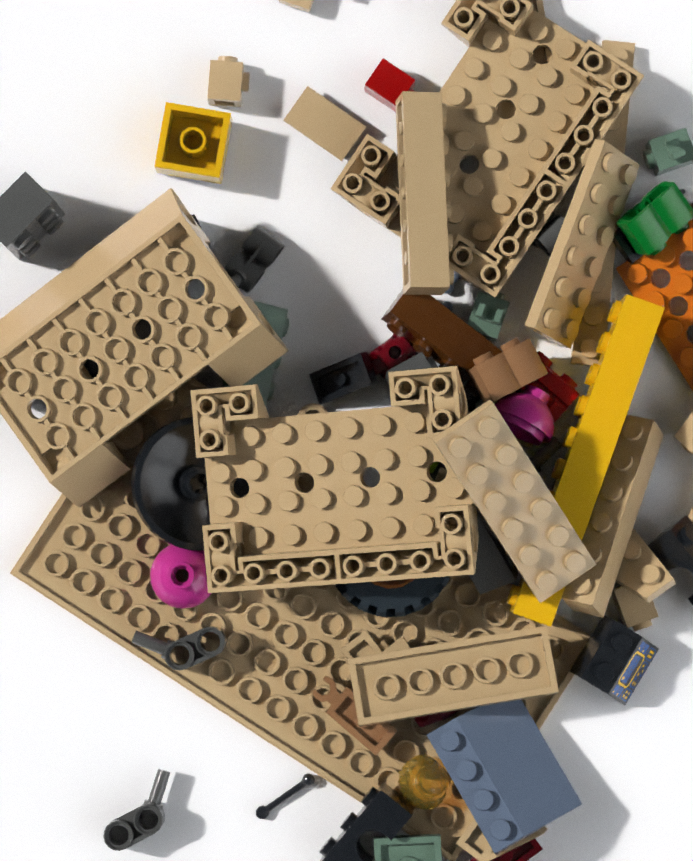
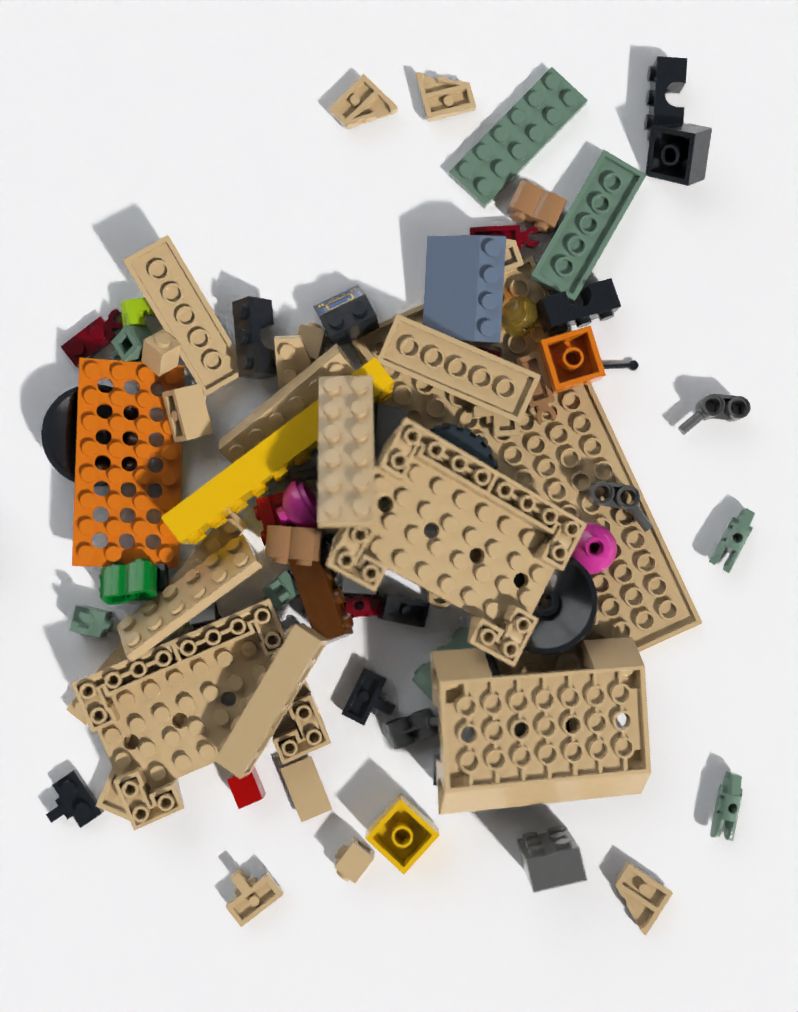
camera: 145 degrees left, 0 degrees up
none -> black hinge [341,667,396,726]
none -> orange brick [537,325,606,394]
none -> sand green hinge [709,508,755,573]

